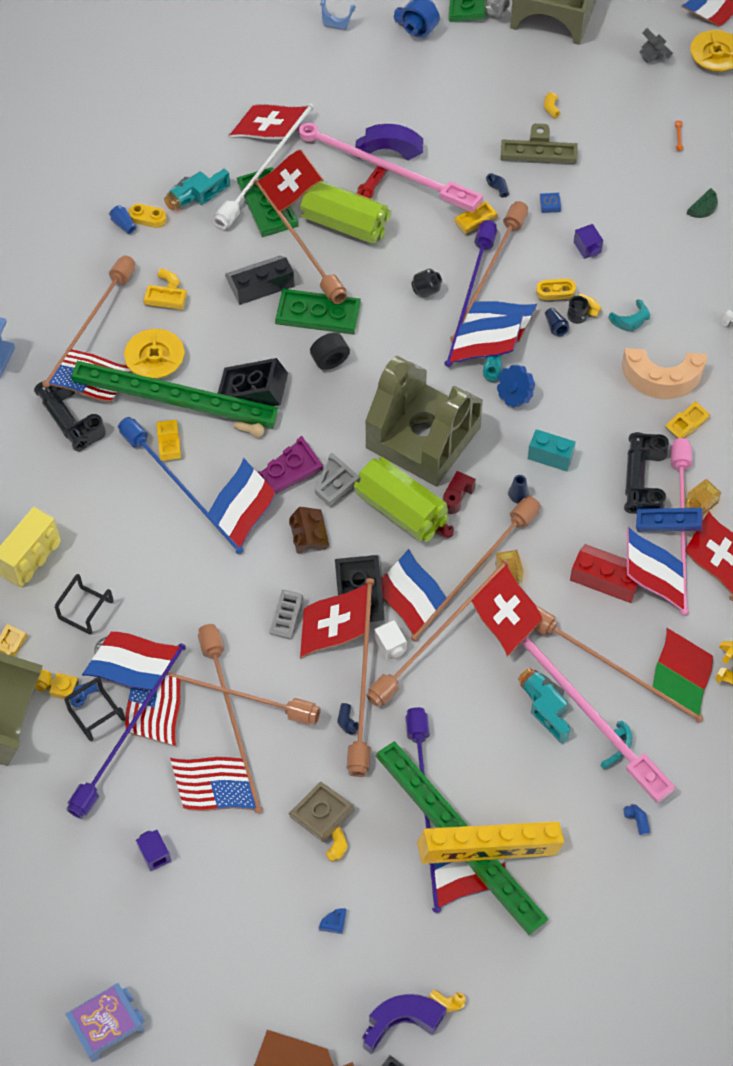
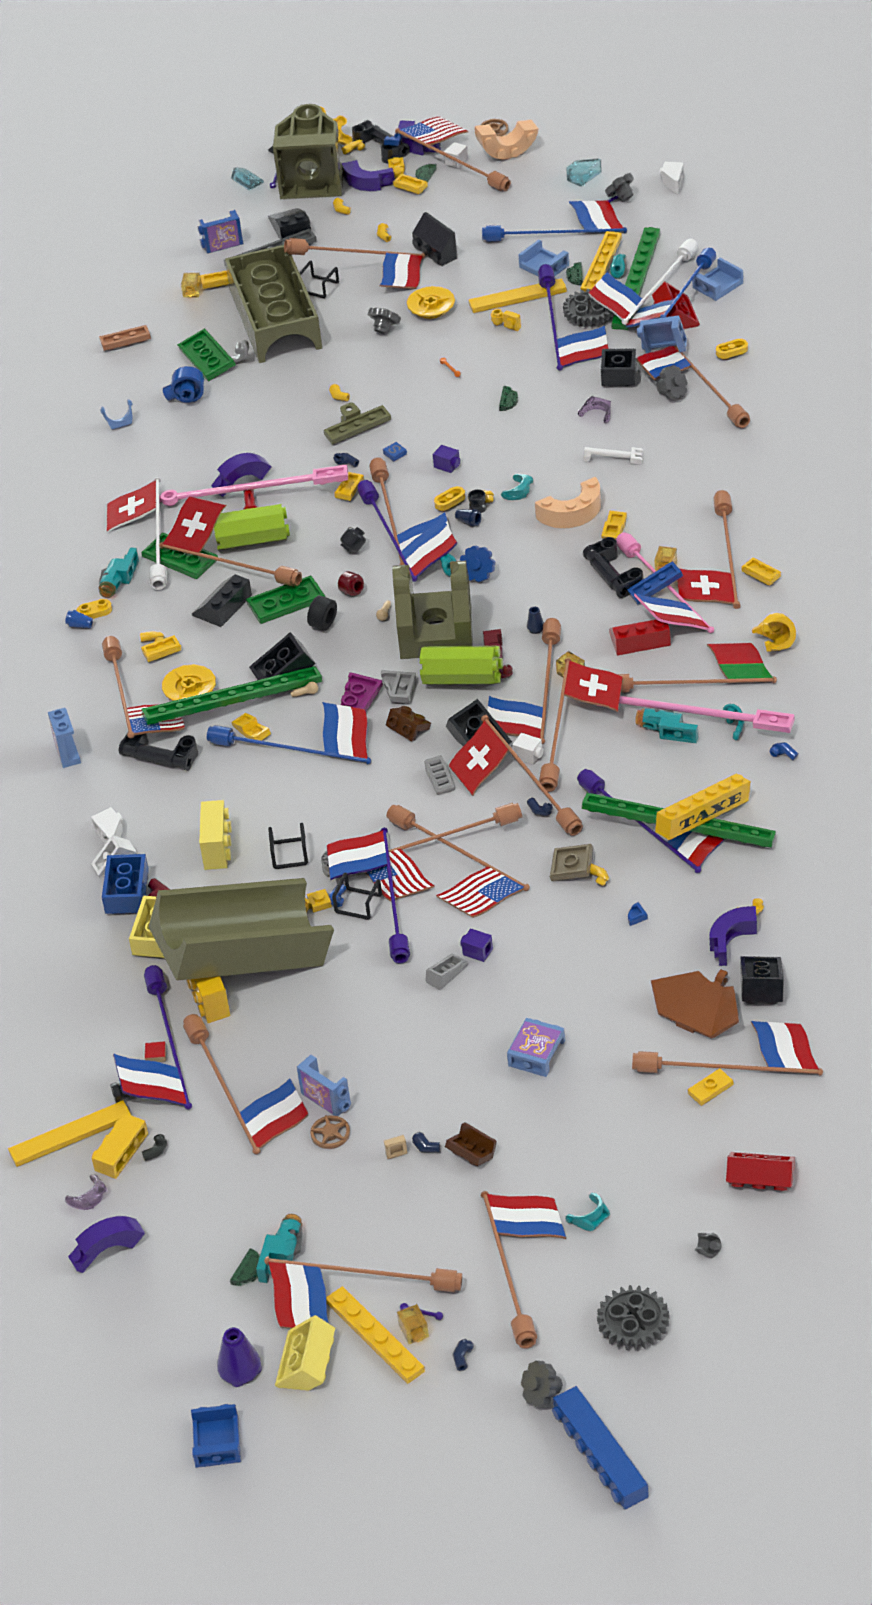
camera: 30 degrees left, 15 degrees down
teal brick [527,429,576,472] -> none
none -> dark red head [338,571,364,596]
none -> light grey slope [426,953,468,990]

